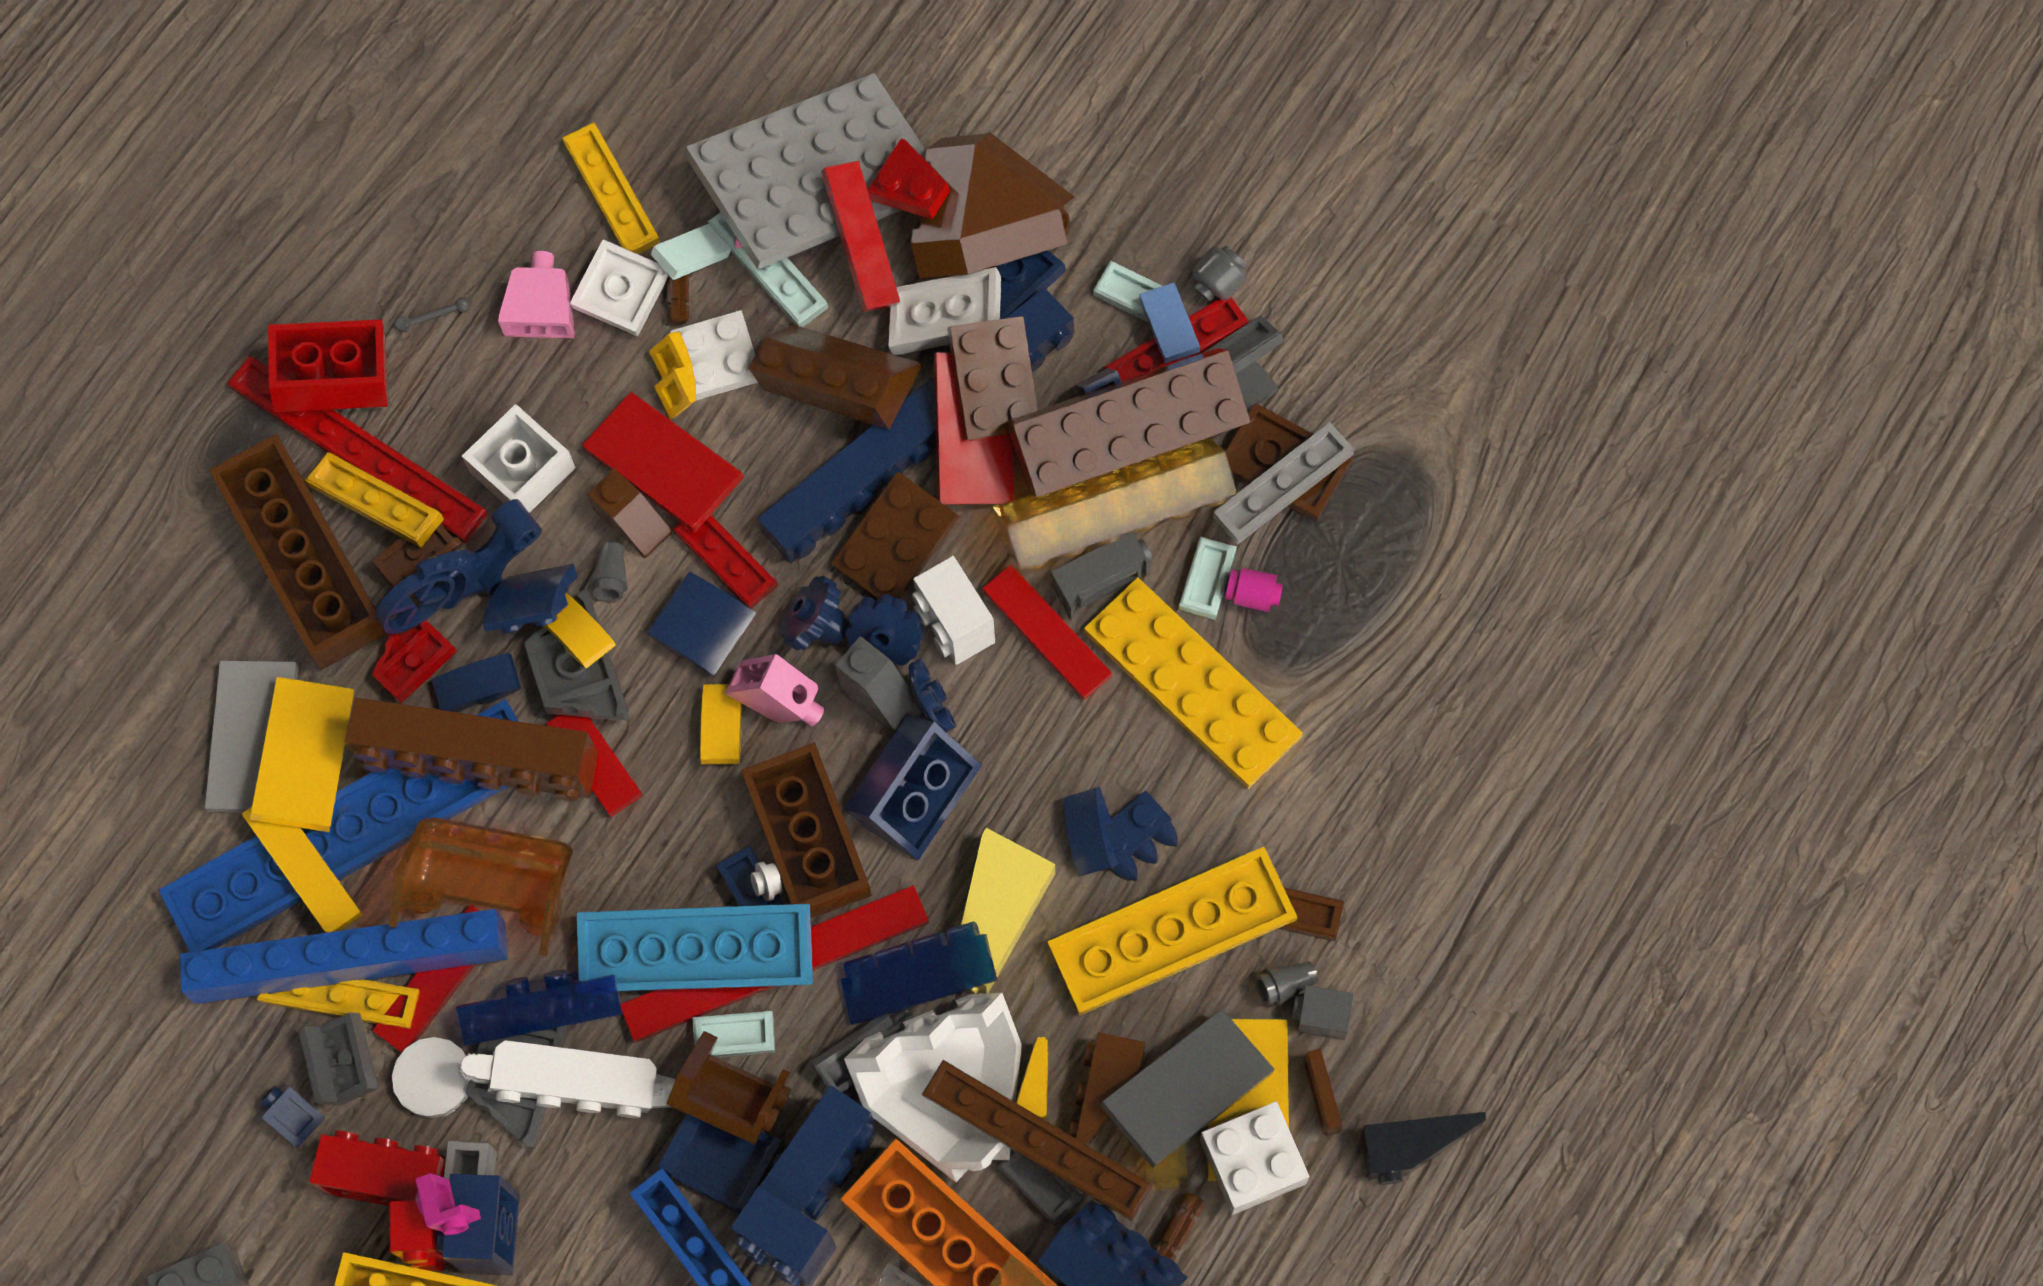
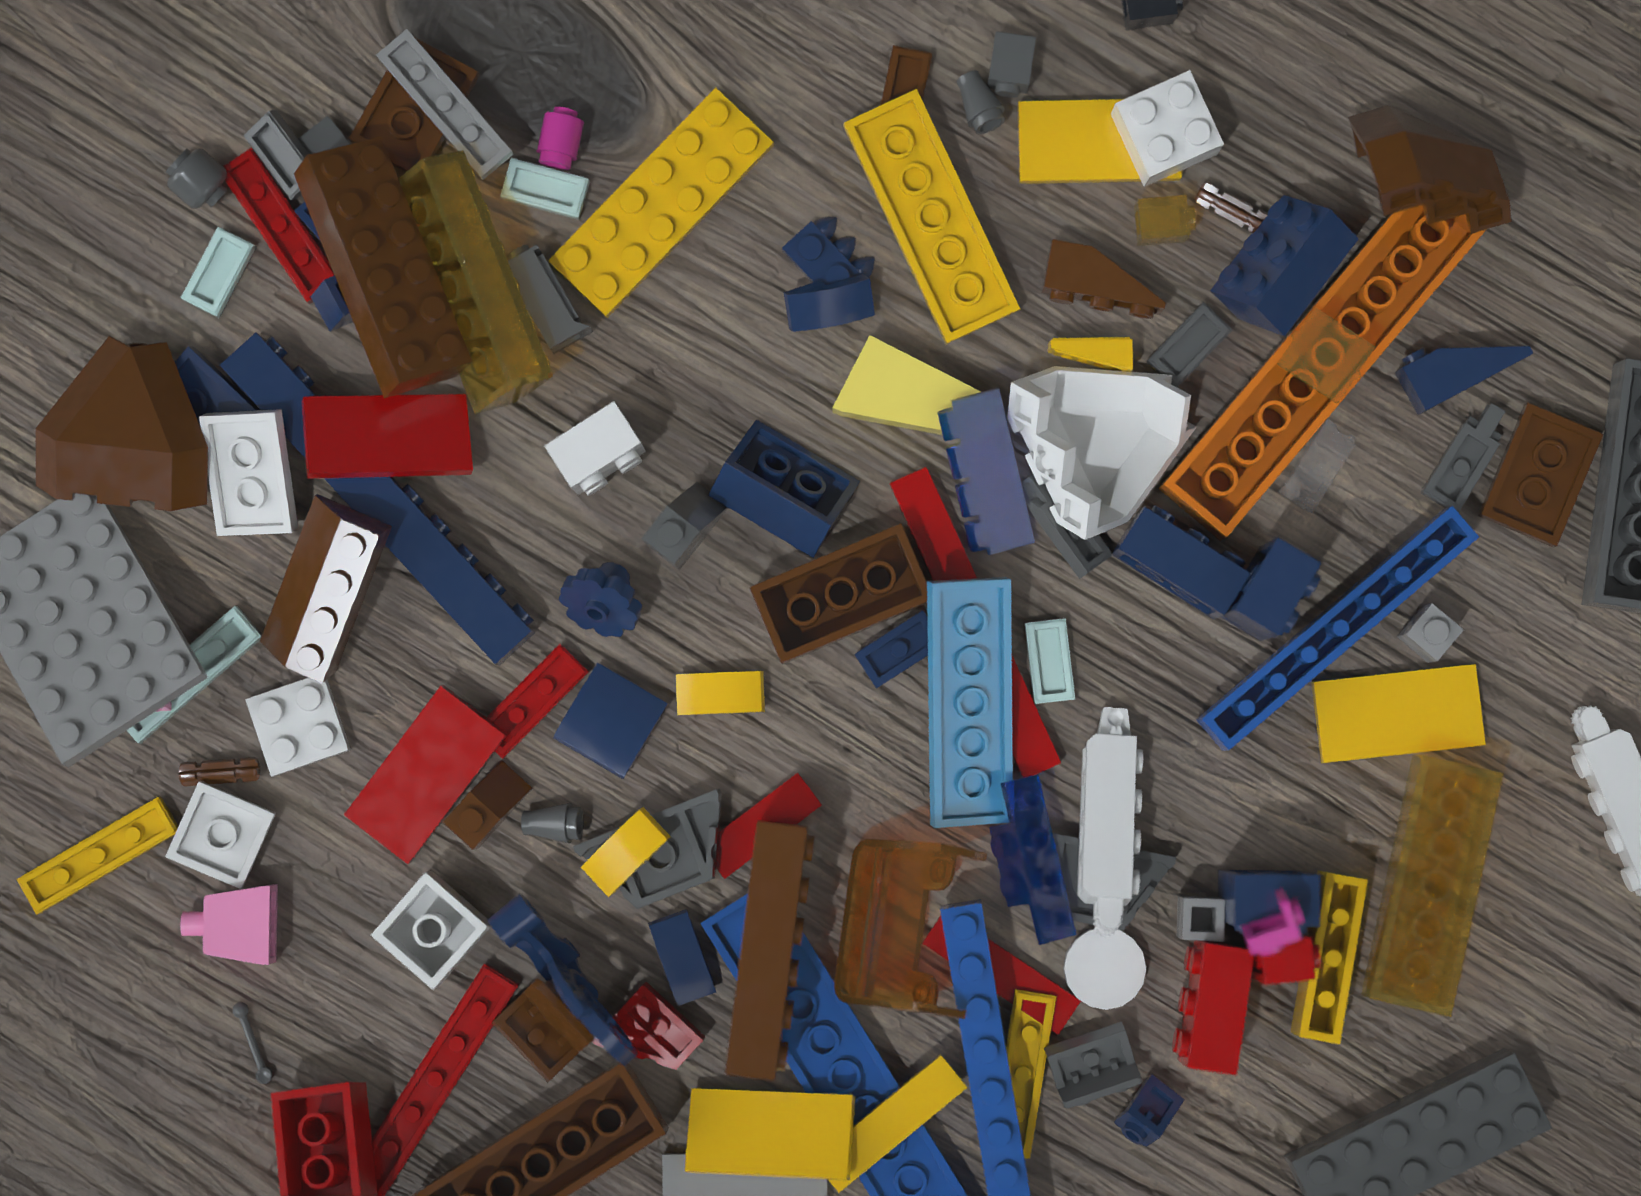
camera: 90 degrees left, 15 degrees up
yellow tile [305,452,444,548] -> none
dark blue slope [483,563,578,633] -> none
yellow slope [649,331,696,419] -> none
light aqua tile [651,224,731,280] -> none
dark blue panel [658,1114,785,1214] -> none
reddish brown panel [666,1031,791,1145] -> none
bright pink torso [725,654,824,727] -> none
white plate [751,862,783,901] -> none
red tile [821,161,901,313] -> none
reddish brown plate [831,471,961,599] -> none
dark blue plant [845,594,925,666] -> none
red wing [868,138,950,219] -> none
dark blue dish [909,659,957,732] -> none
reddish brown tile [922,1060,1152,1221] -> none
reddish brown plate [947,316,1038,440] -> none
red tile [982,565,1112,701] -> none
dark grey tile [1100,1009,1275,1168] -> none
medium blue tile [1139,283,1200,363] -> none
reddish brown tile [1303,1048,1342,1136] -> none

